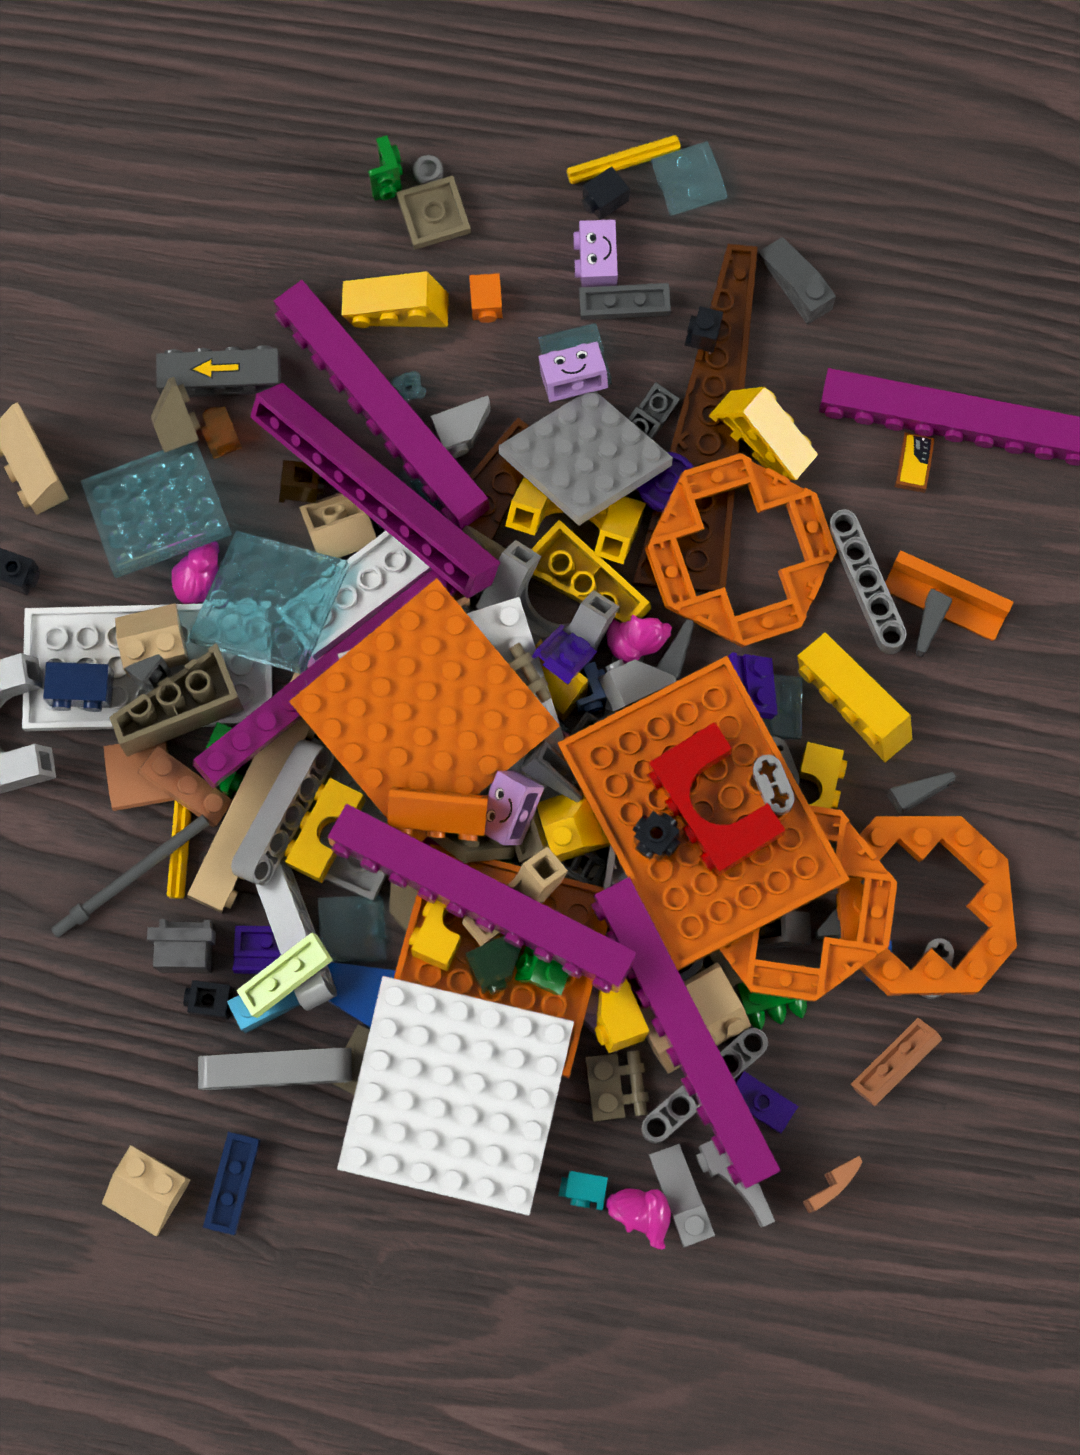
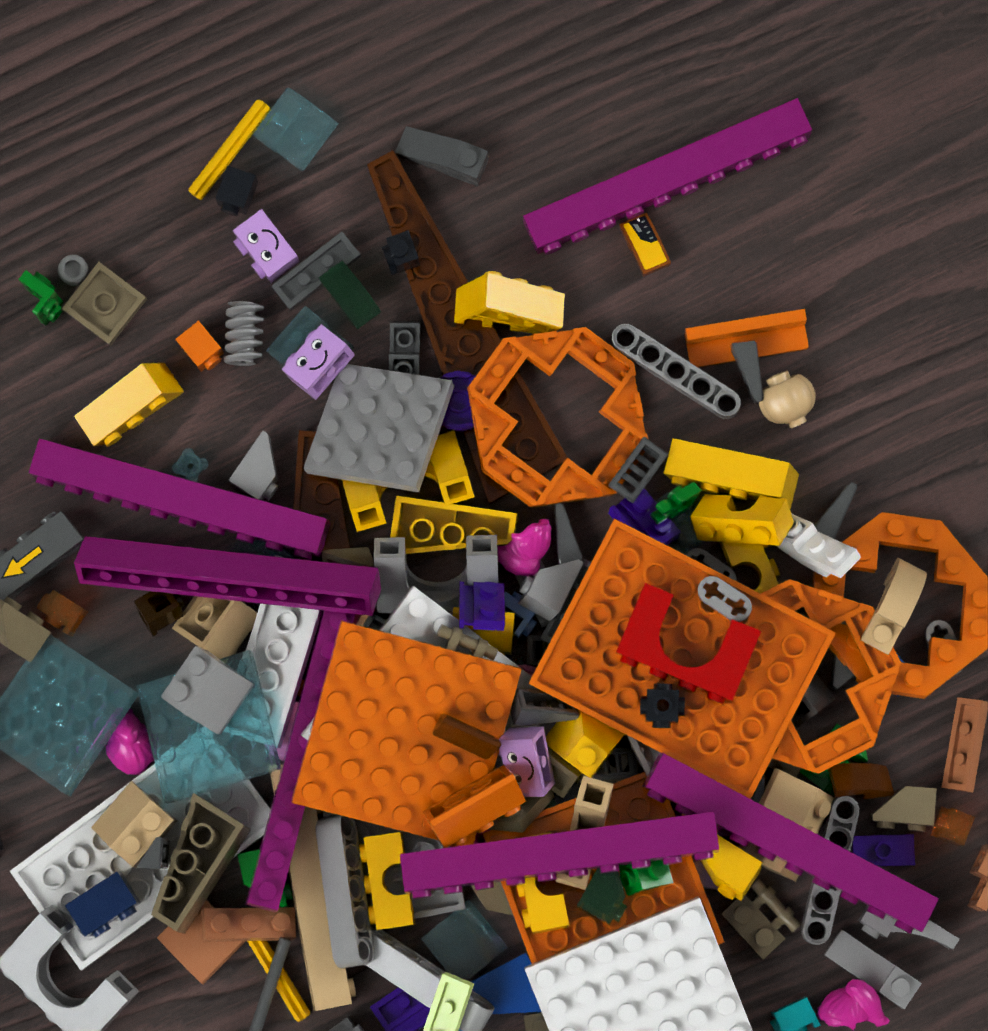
camera: 30 degrees left, 5 degrees up
none -> light grey slope [161,646,255,735]
none -> light grey piece [224,301,264,366]
none -> clear green slope [318,260,382,329]
none -> reddish brown slope [433,713,501,759]
none -> dark grey slope [608,437,668,503]
none -> green plate [650,482,702,524]
none -> yellow arch [690,494,794,546]
none -> tan plant [759,370,816,428]
none -> white slope [776,513,861,578]
none -> reddish brown slope [828,763,894,799]
none -> tan arch [860,558,927,655]
none -> dark tan slope [869,786,937,832]
none -> clear orange brick [931,807,975,847]

